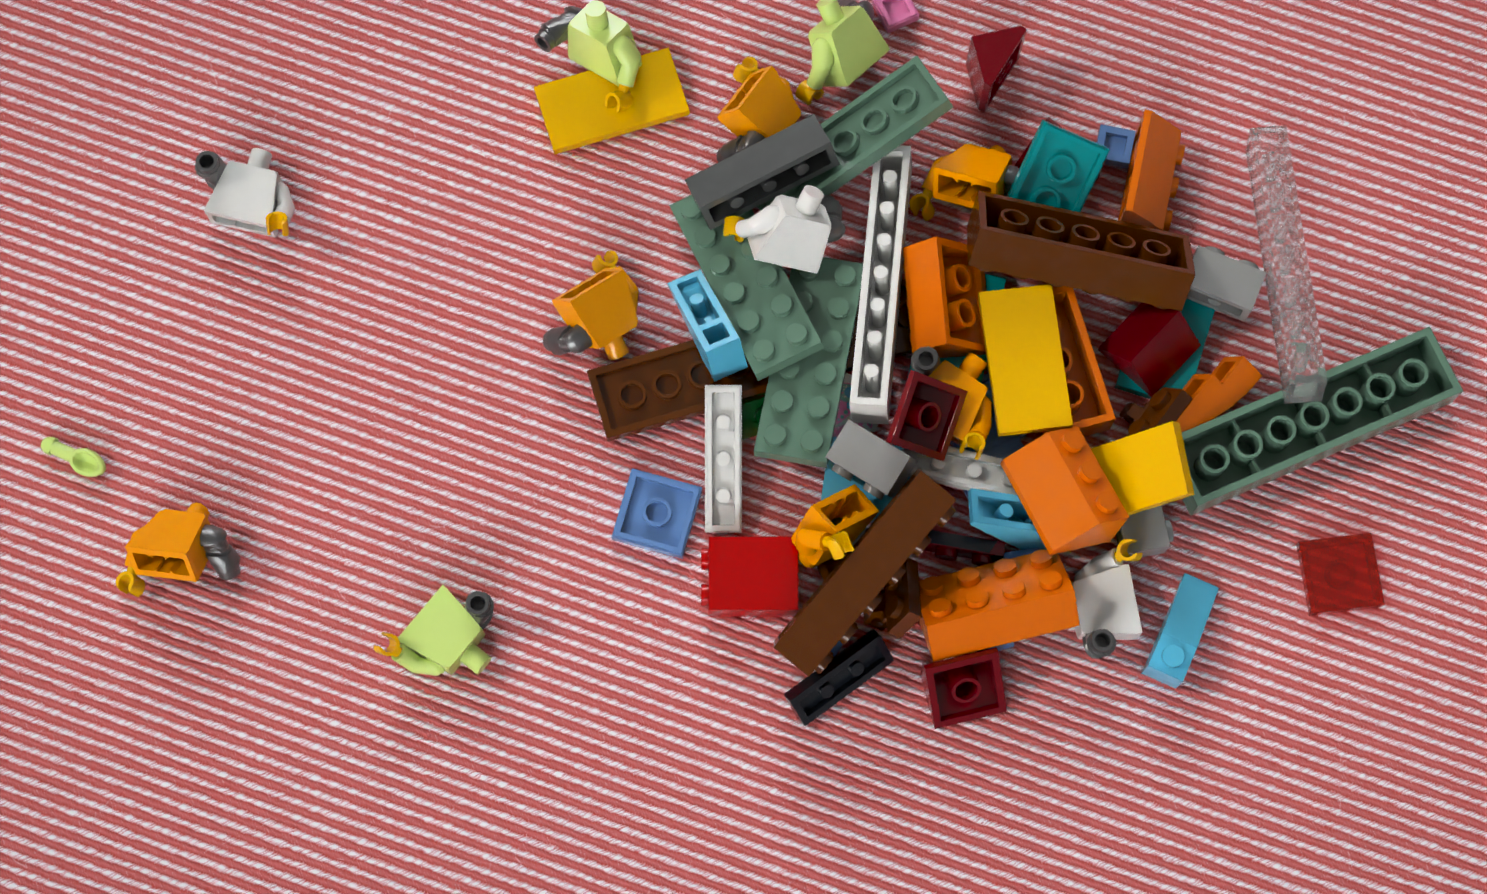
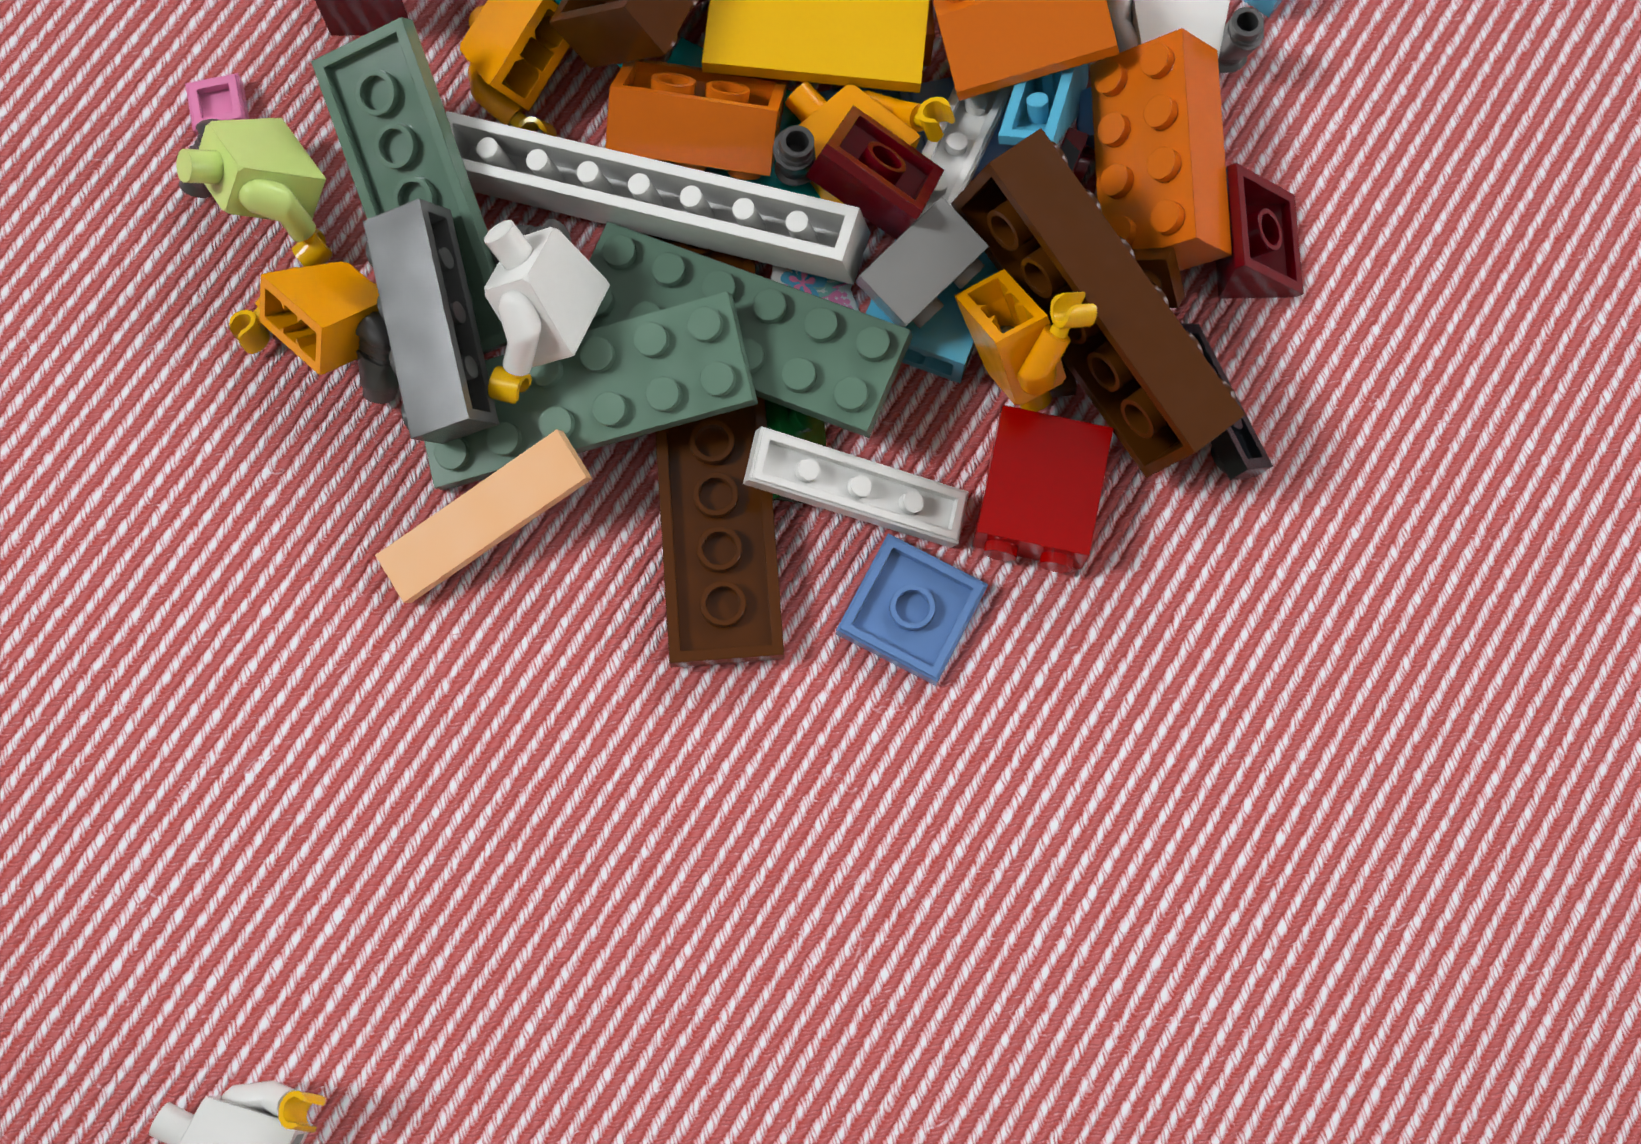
camera: 80 degrees left, 0 degrees up
yellowish green torso [373,585,494,676] -> none
yellowish green torso [534,1,642,112] -> none
yellow tile [534,47,690,155] -> none
light orange torso [543,250,639,360] -> none
medium azure slope [667,269,748,382] -> none
none -> light nougat tile [375,429,593,603]

